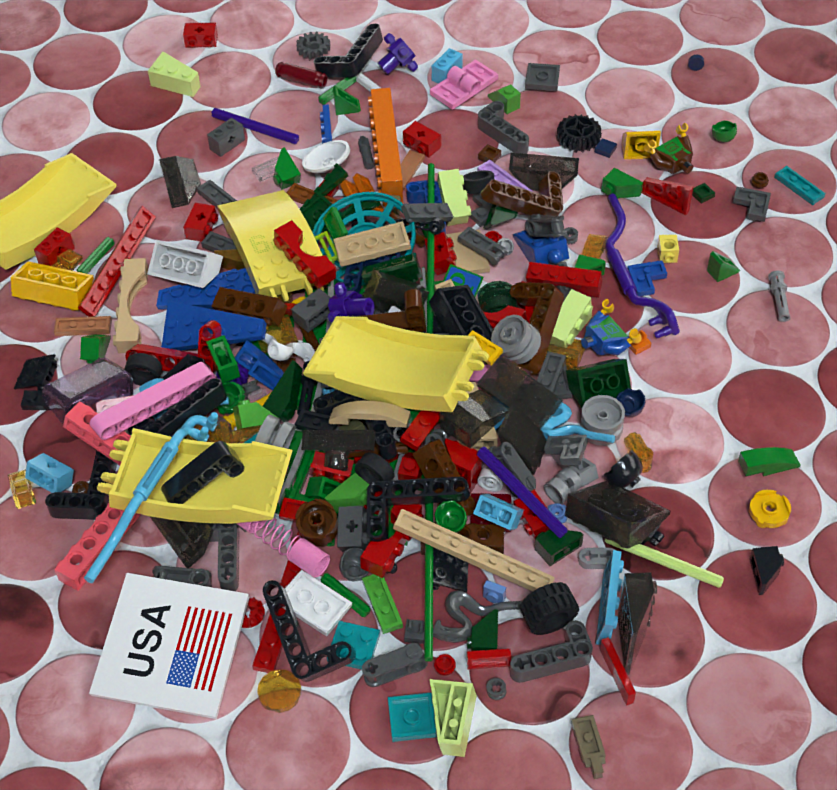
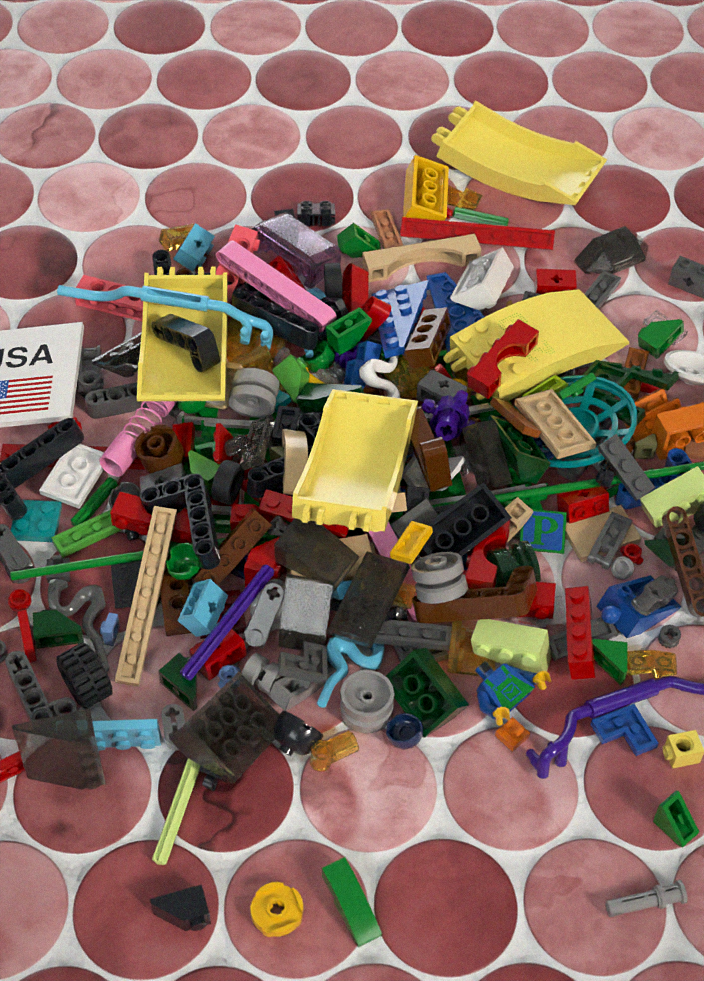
camera: 75 degrees right, 0 degrees up
red brick [34,227,75,267] -> none
none -> dark orange tile [490,397,542,438]

